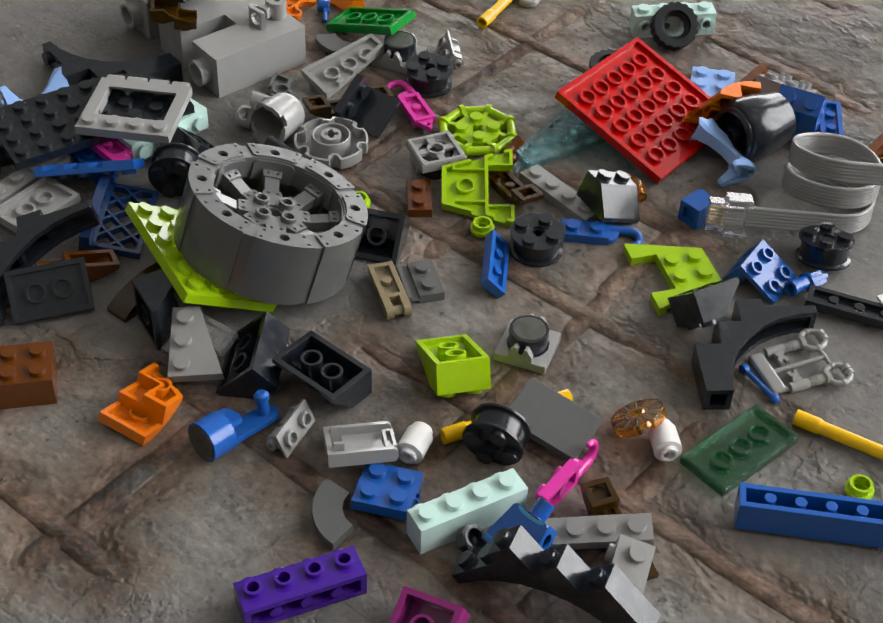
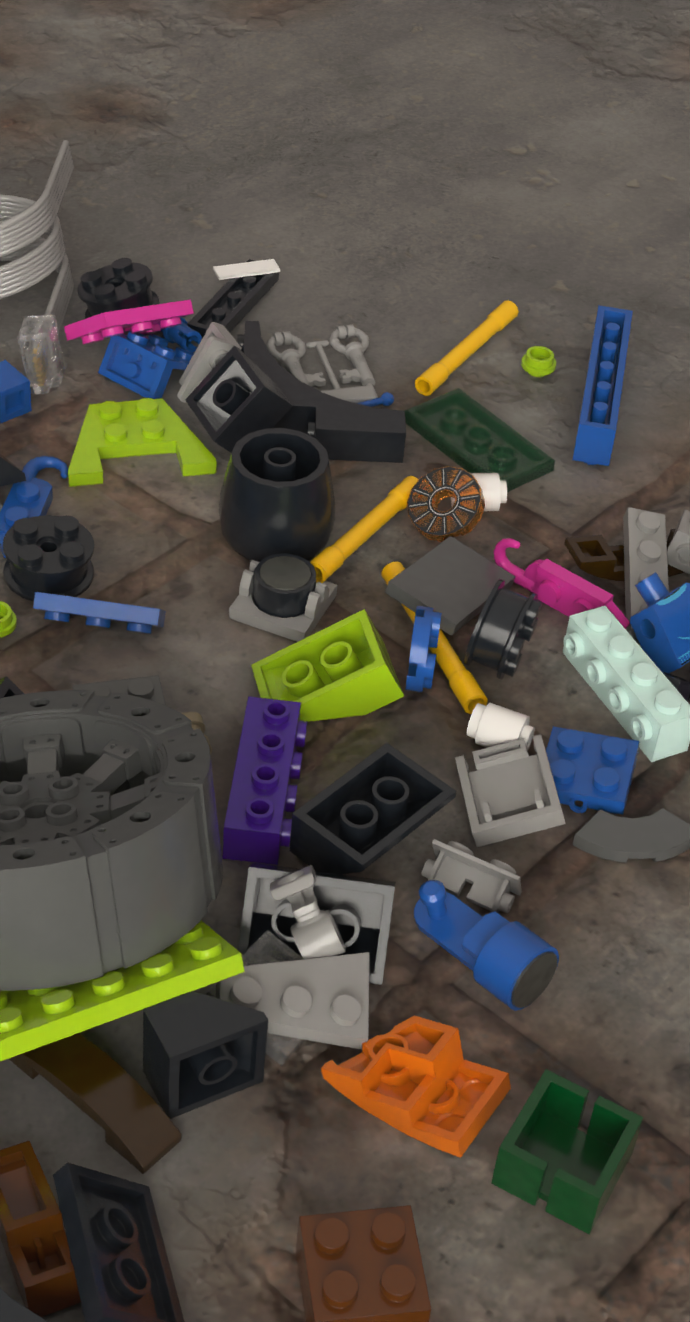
camera: 90 degrees left, 0 degrees up
none -> dark pink plate [64,299,194,345]
none -> light grey bracket [177,322,242,403]
none -> black piece [219,428,335,562]
none -> dark purple brick [222,696,308,865]
none -> light grey leg [270,865,346,959]
none -> yellow piece [310,476,423,583]
none -> blue plate [405,606,442,692]
none -> dark green piece [491,1069,644,1235]

